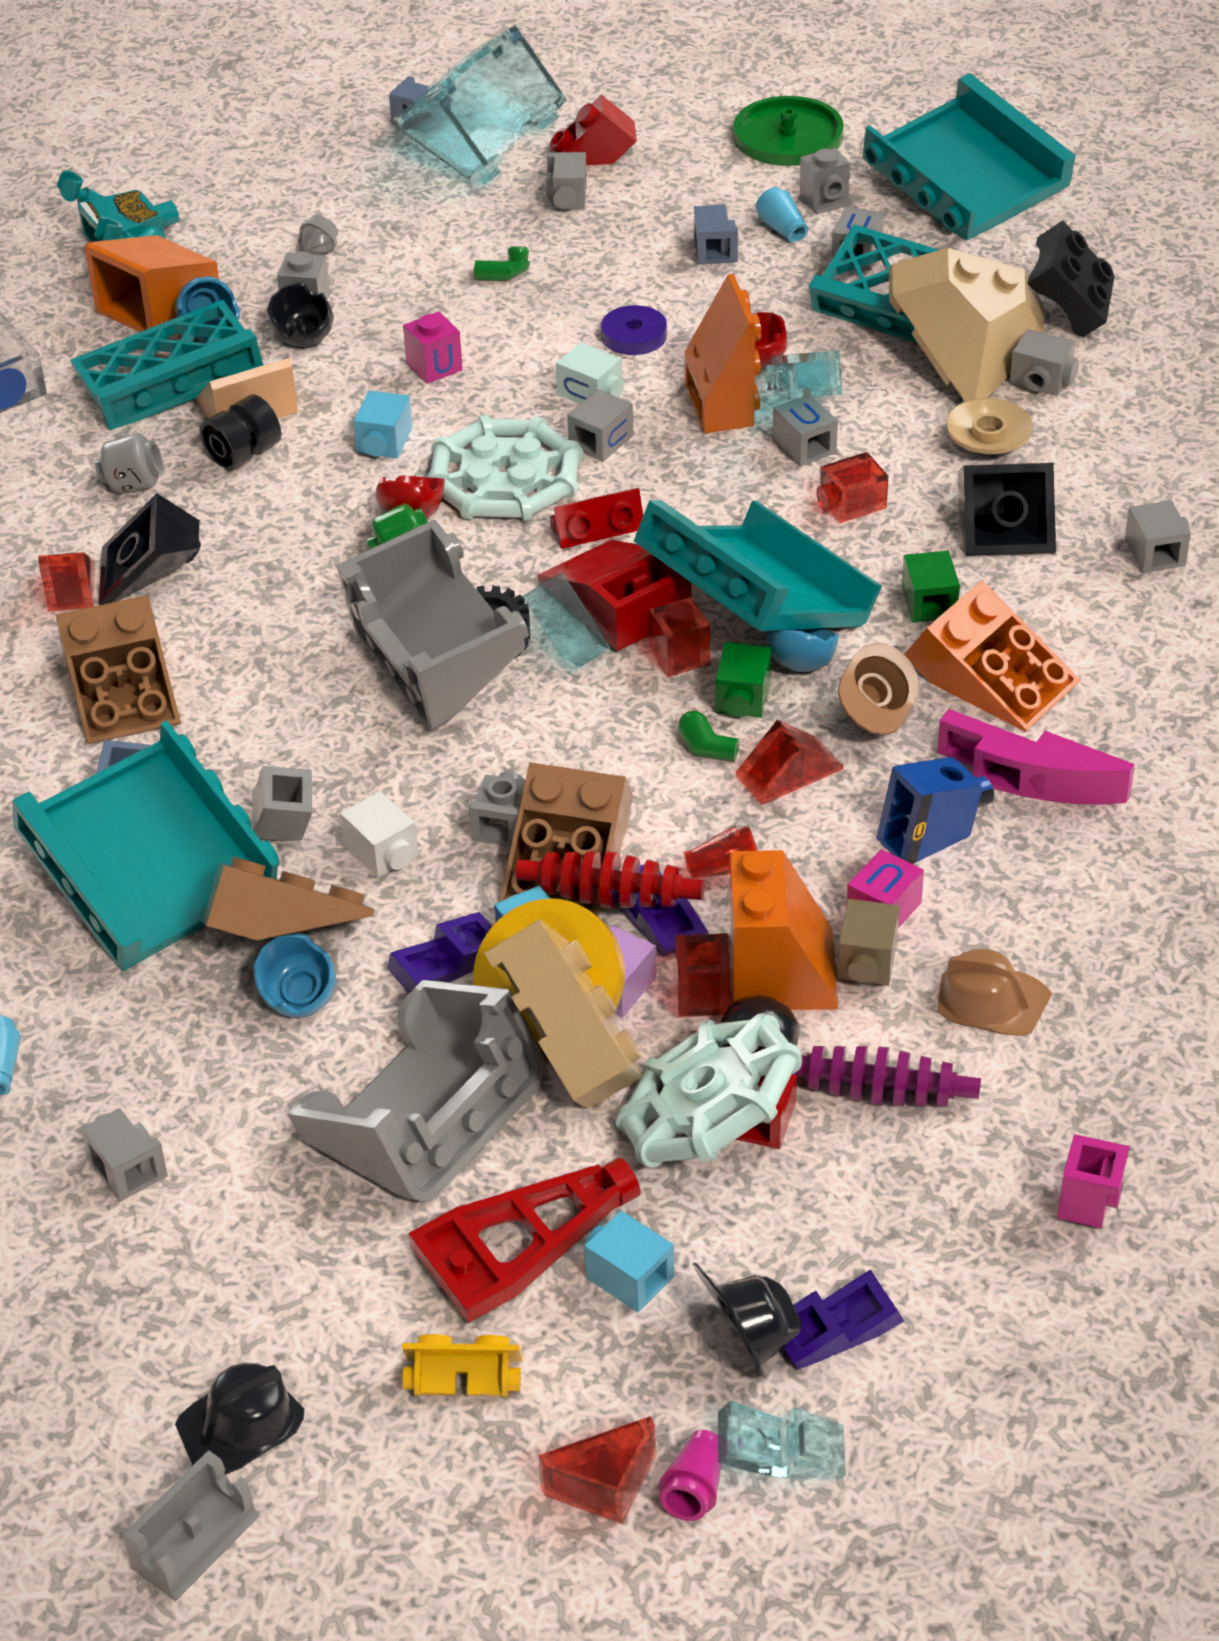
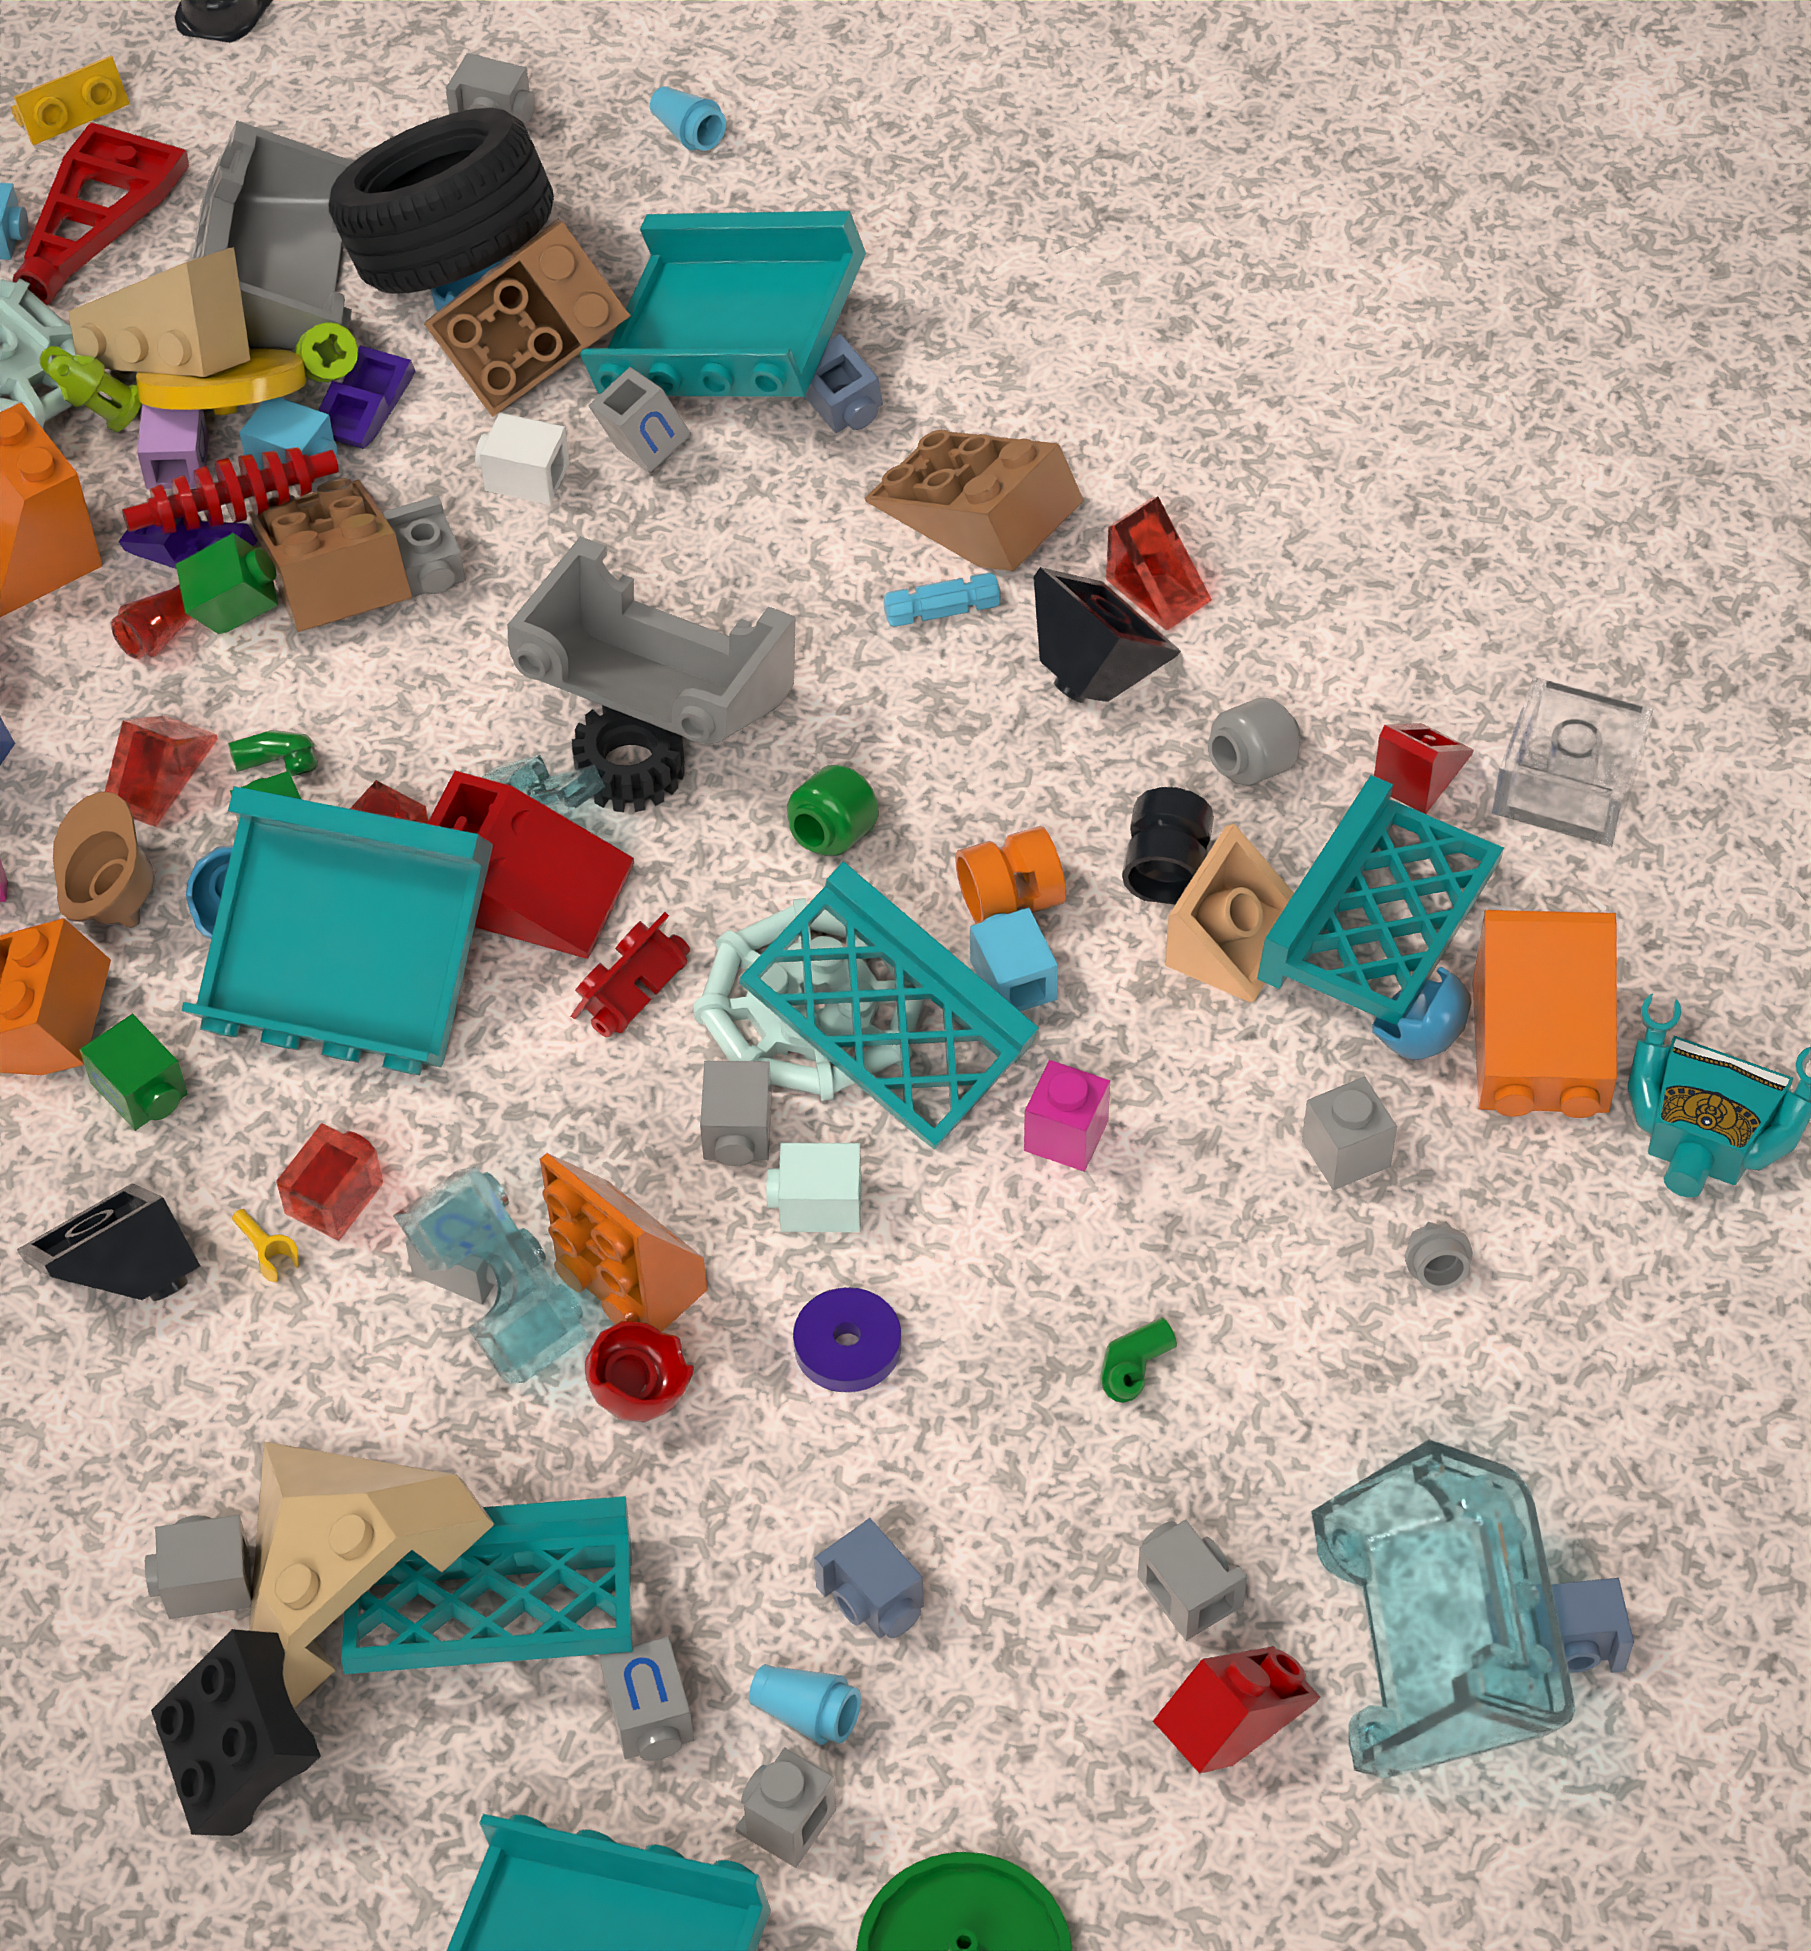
camera: 145 degrees right, 10 degrees up
black hair [267,283,334,348] -> none
red hair [375,475,445,518] -> none
clear red brick [675,933,731,1017] -> none
tan dish [946,398,1033,454] -> none
none -> lime piece [39,346,142,433]
none -> green brick [176,533,278,634]
none -> yellow hand [232,1209,299,1282]
none -> lime wheel [295,322,358,383]
none -> black tyre [328,108,554,294]
none -> teal fence [739,861,1039,1150]
none -> medium azure axle [883,572,1000,627]
none -> orange wheel [955,826,1066,924]
none -> red slope [1374,723,1474,814]

